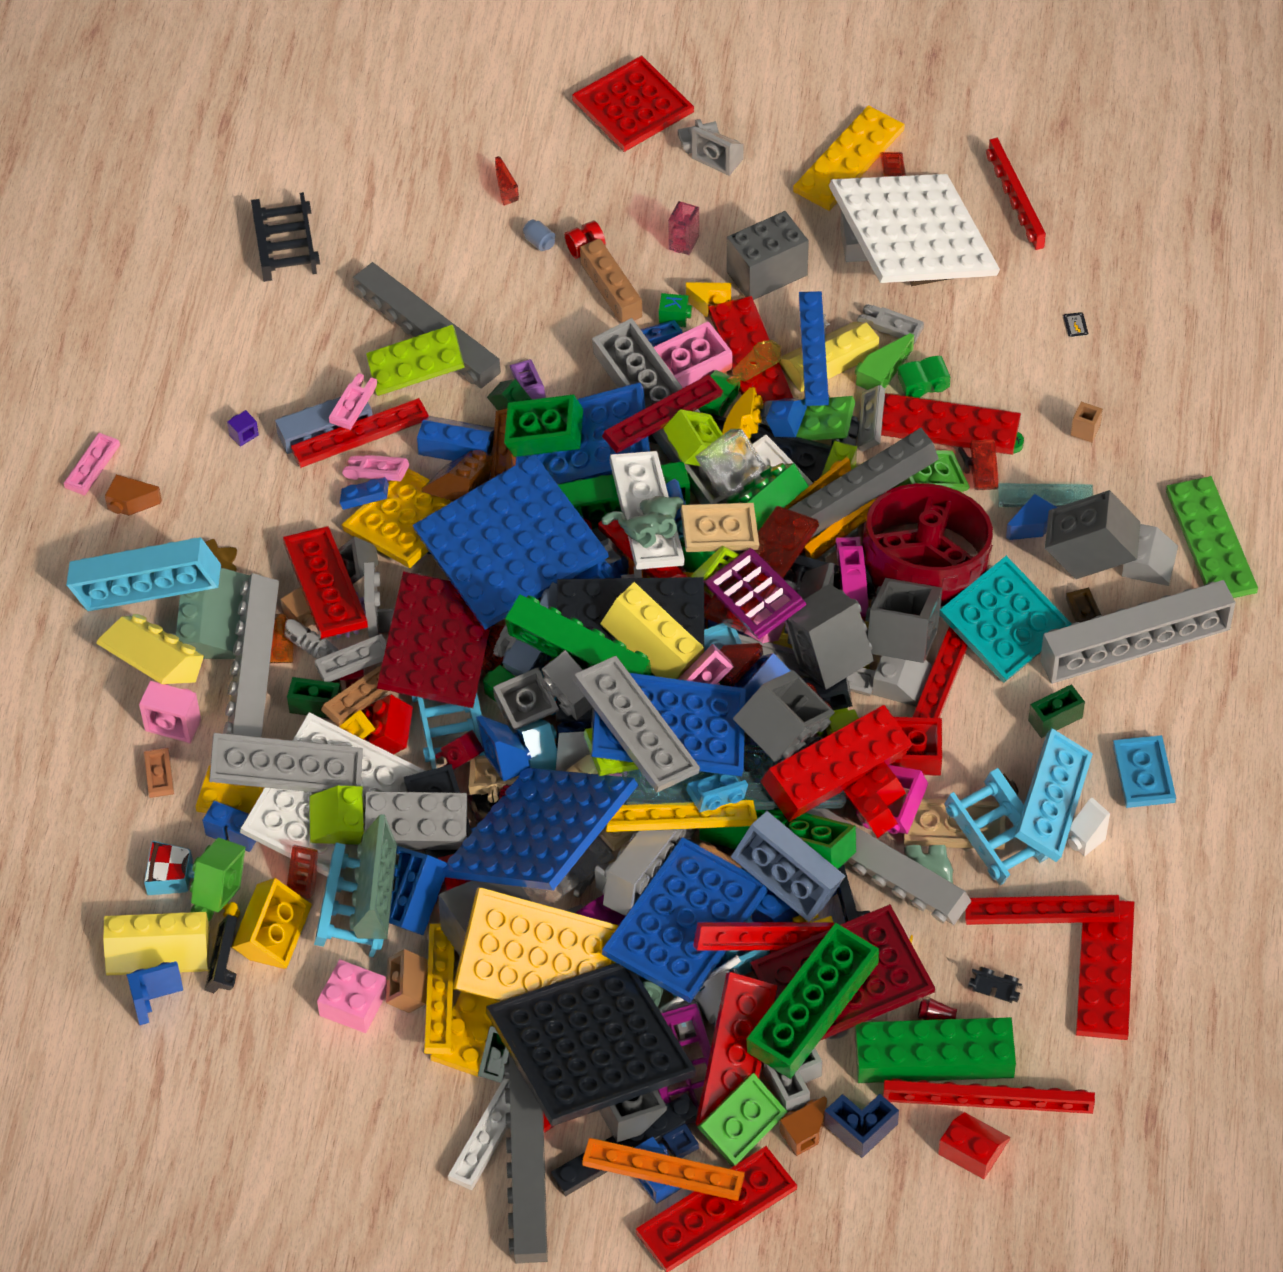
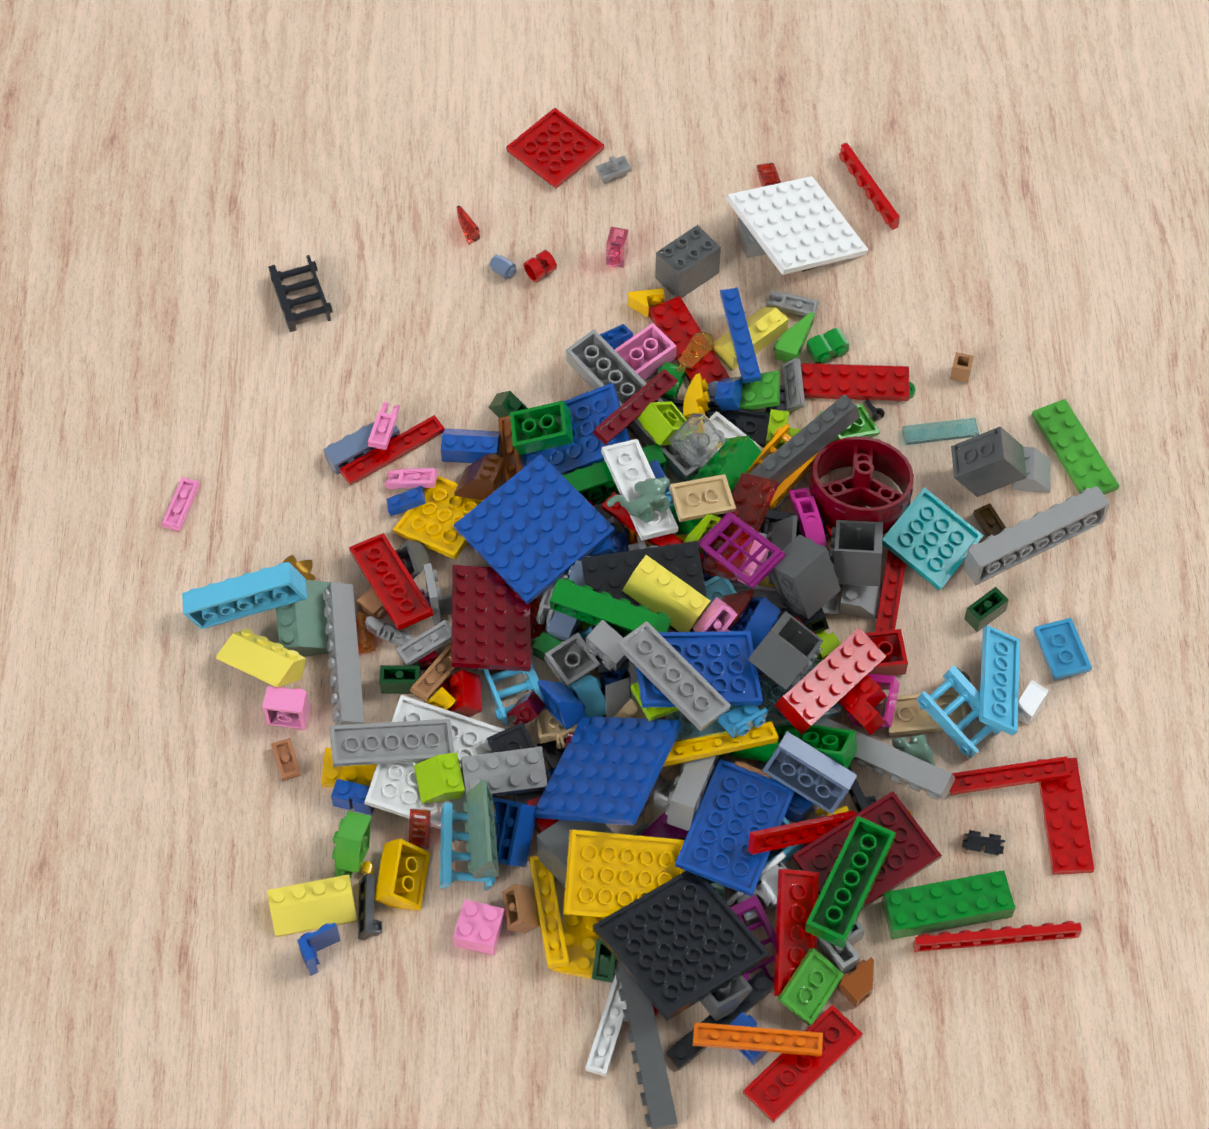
camera: 10 degrees left, 5 degrees up
dark orange slope [105,474,162,516] -> none
torso [144,841,195,895] -> none
dark purple plate [227,410,259,447] -> none
dark grey brick [353,262,501,389] -> none
lime plate [366,325,465,396] -> none
medium lavender slope [510,359,546,400] -> none
medium nougat brick [580,239,642,323] -> none
green brick [659,293,693,327] -> none
dark blue plate [663,1124,699,1158] -> none
light grey slope [692,126,744,176] -> none
yellow plate [793,105,904,211] -> none
dark blue brick [824,1094,899,1158] -> none
dark red cone [918,997,957,1020] -> none
red slope [938,1112,1011,1179] -> none
clear red slope [970,440,998,490] -> none
blue slope [1006,494,1057,540] -> none
sticker [1063,312,1089,337] -> none

